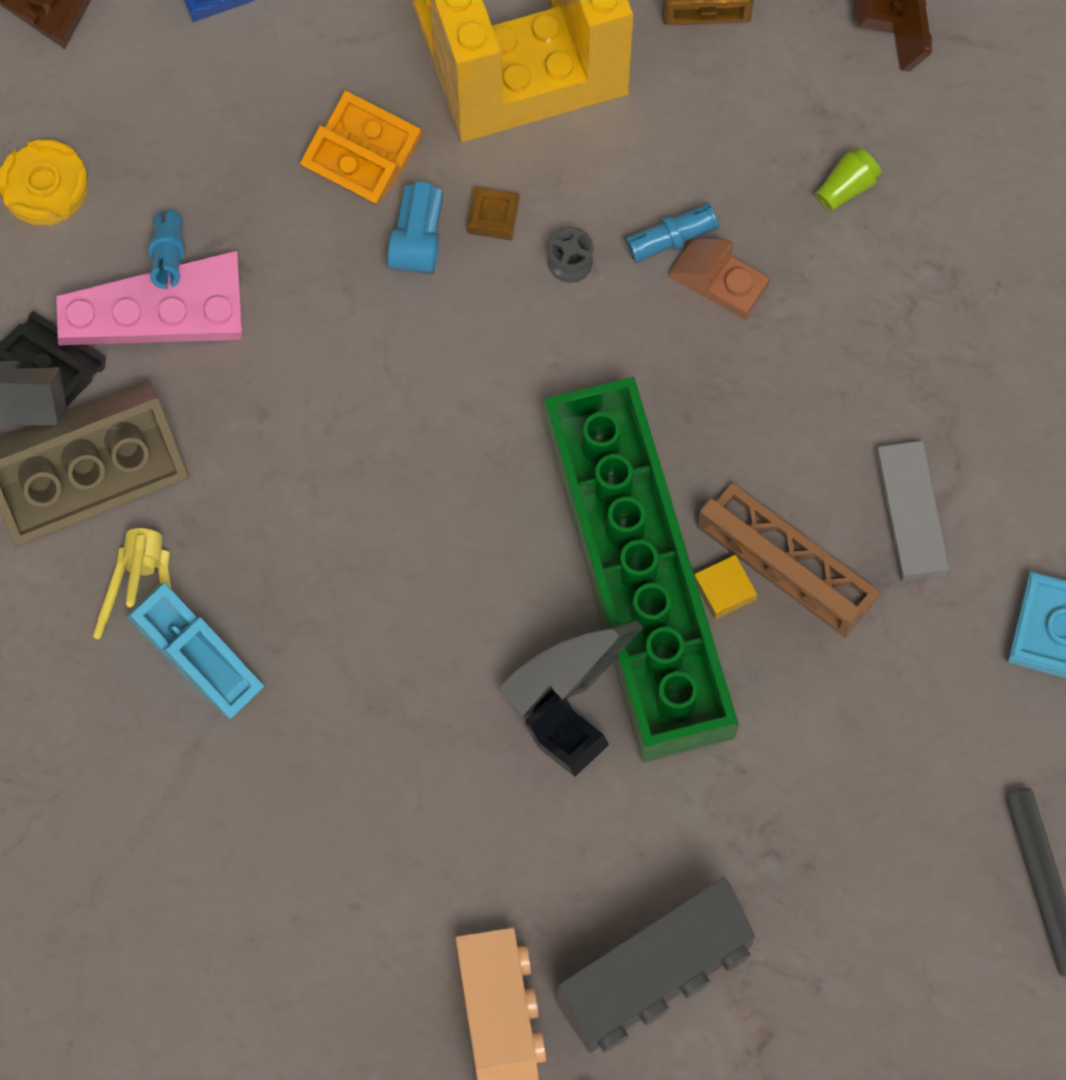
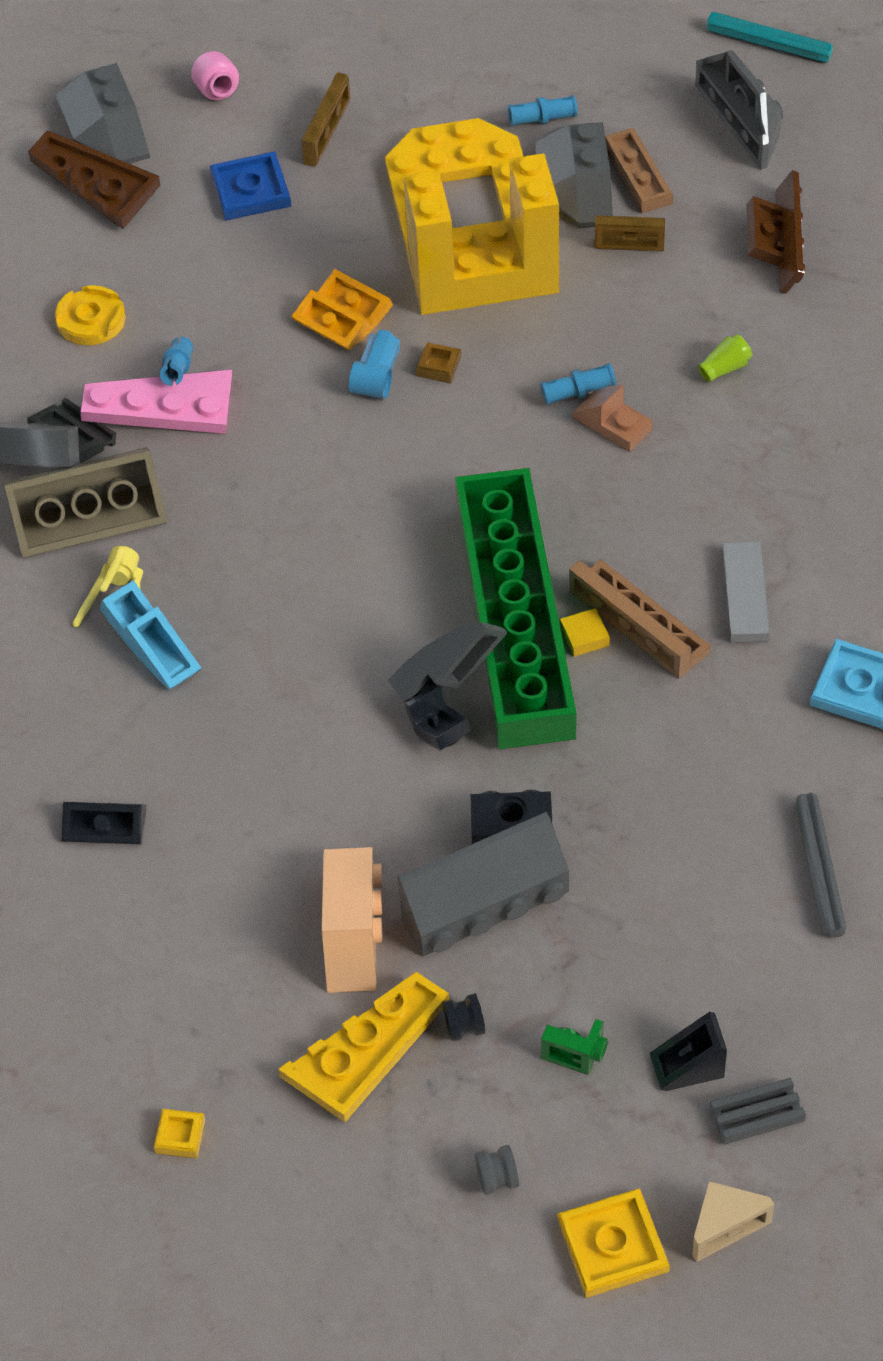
camera: 10 degrees right, 15 degrees down
dark grey wheel [548,227,593,283] -> none
none -> black slope [61,802,146,844]
none -> black brick [470,789,553,844]

